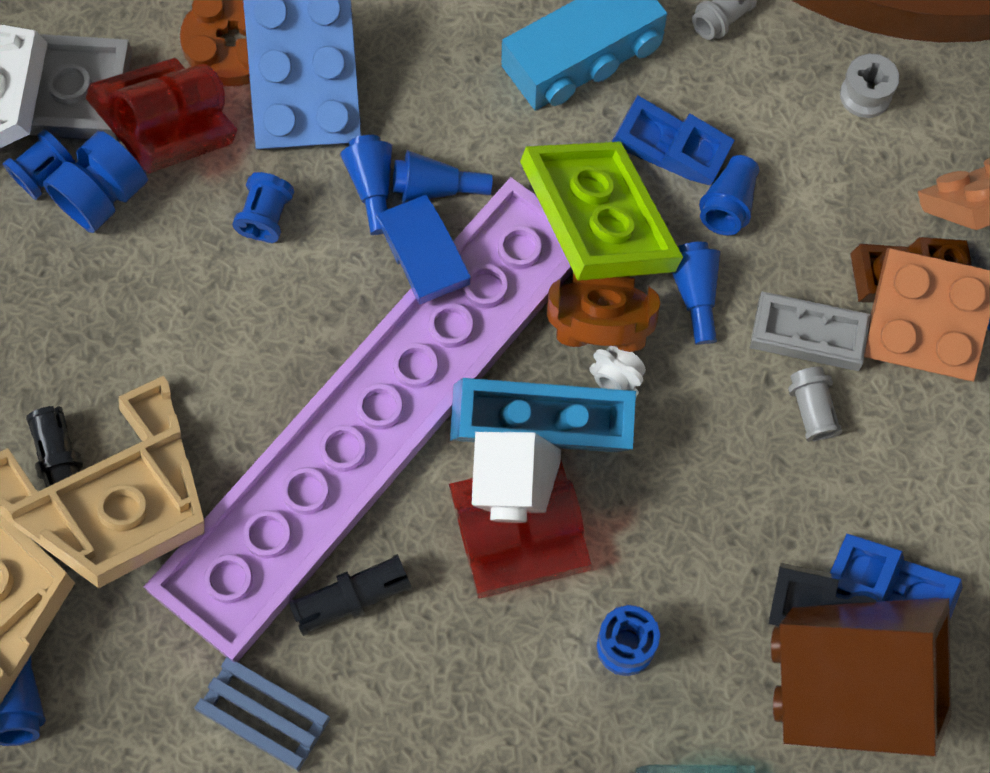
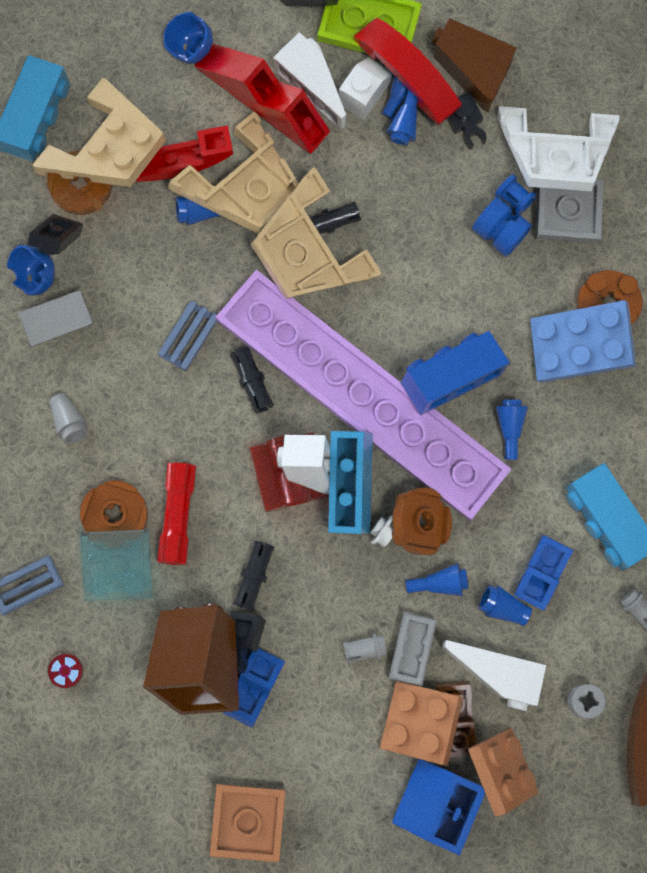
camera: 85 degrees right, 10 degrees up
clear red plate [85,57,238,174] -> none
blue bush [232,172,295,243] -> none
blue cone [340,135,393,235] -> none
blue slope [376,195,471,305] -> none
lime plate [520,142,683,281] -> none
blue wheel [596,605,660,676] -> none
none -> red axle [157,462,197,566]
none -> black pin [233,541,275,611]
none -> blue brick [401,331,510,415]
none -> white slope [442,640,546,711]

